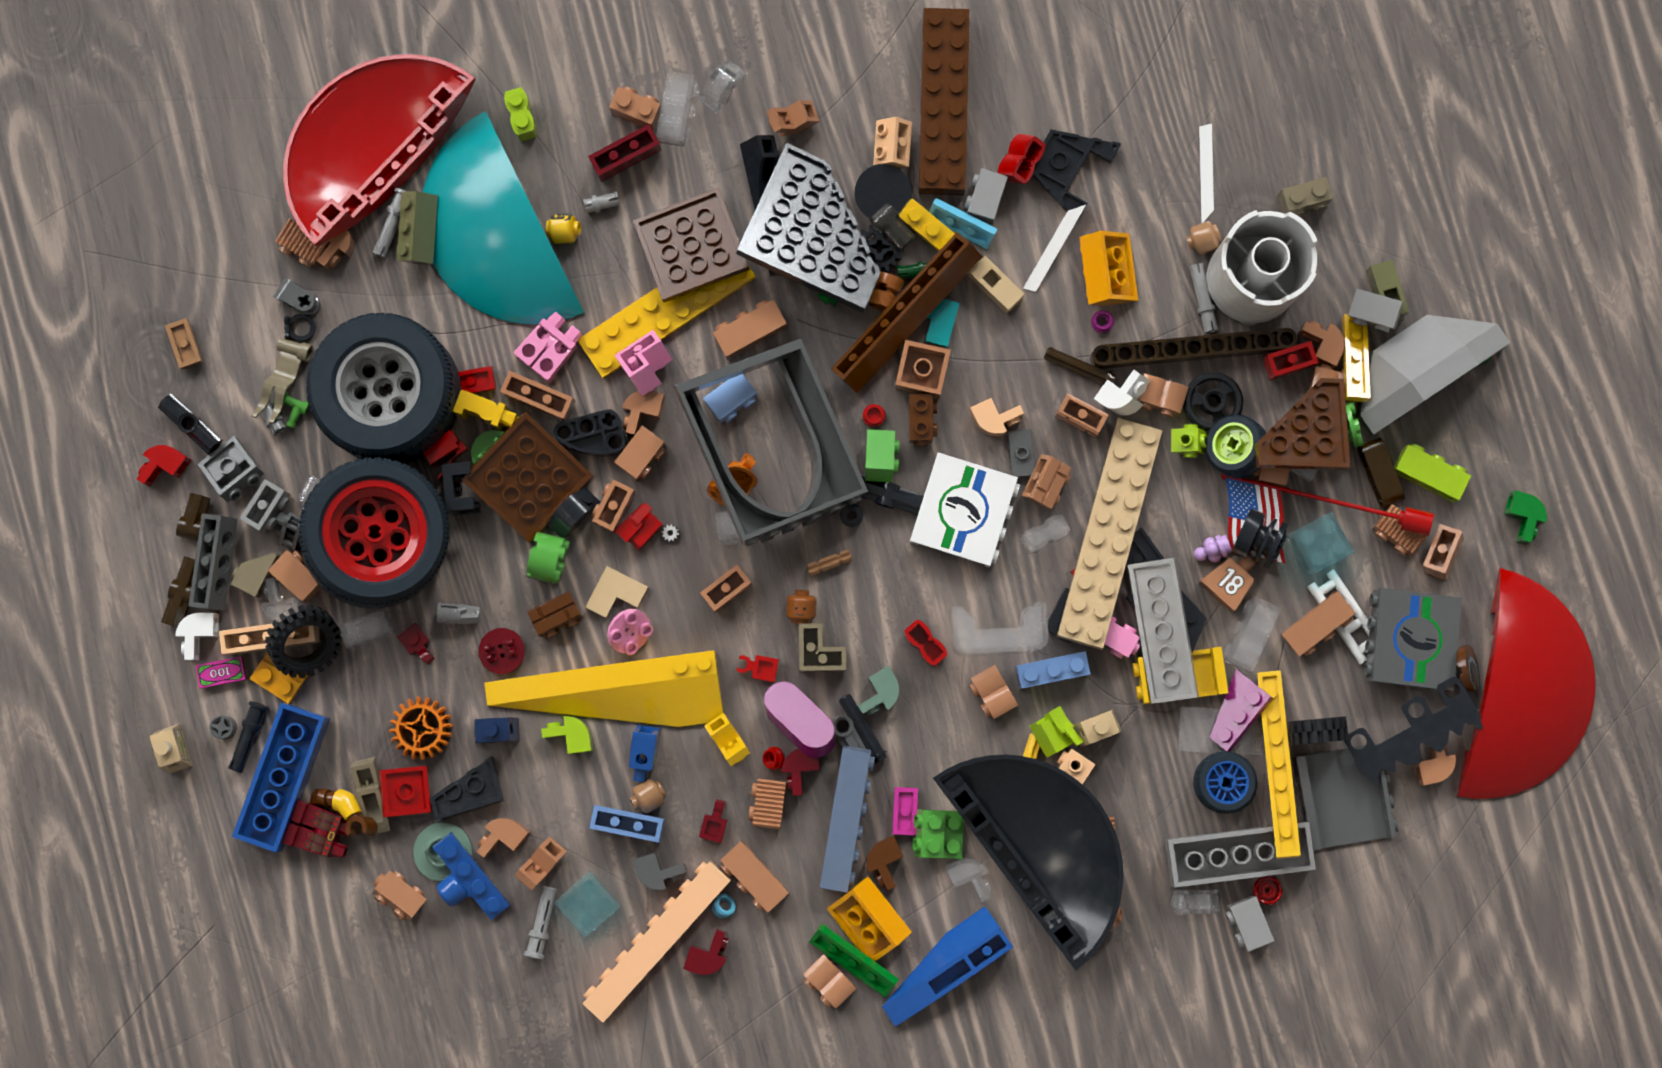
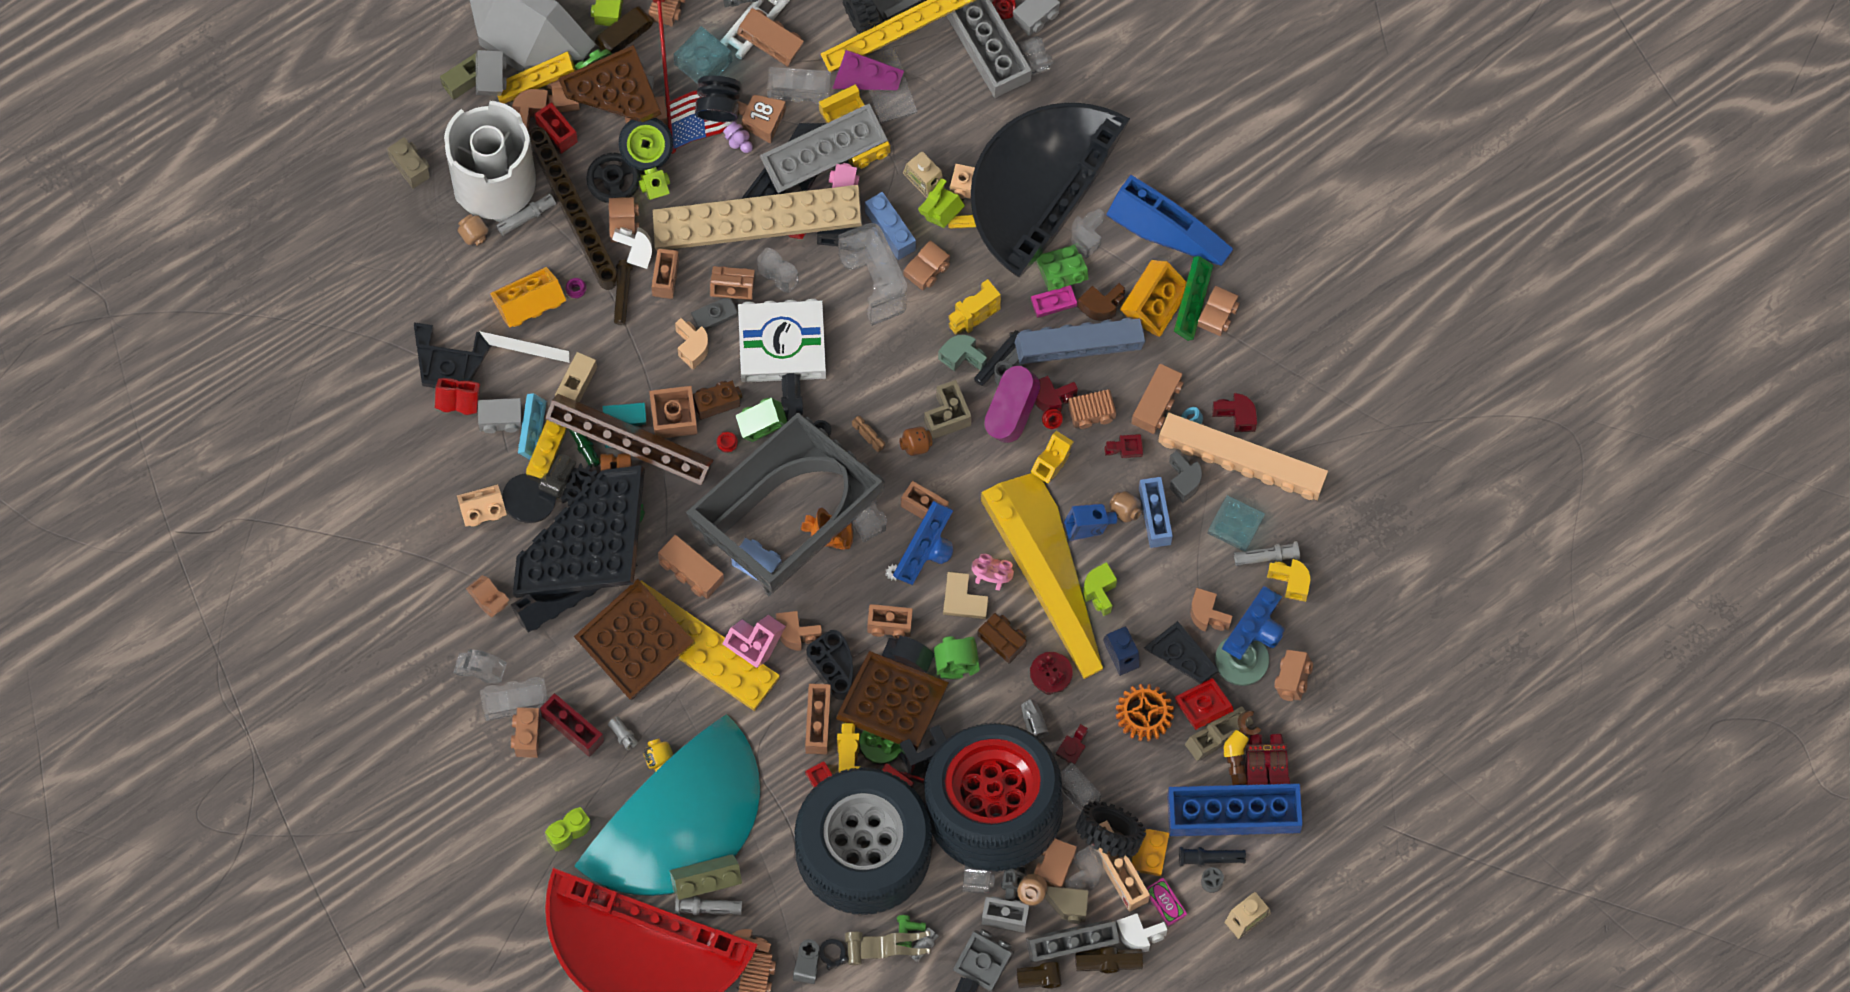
camera: 115 degrees left, 15 degrees down
bright pink hips [513,312,582,384] -> none
nougat brick [514,836,567,890] -> none
nougat brick [614,425,666,481] -> none
red piece [615,502,664,551] -> none
red plate [736,655,779,682] -> none
red brick [904,620,948,667] -> none
reddish brown brick [919,8,970,196] -> none
wheel [1193,751,1258,814] -> none
white sticker [1199,124,1214,223] -> none
none -> blue plate [893,501,953,585]
none -> yellow hips [948,279,1001,335]
none -> medium nougat head [1017,874,1048,906]
none -> yellow brick [1267,559,1310,602]

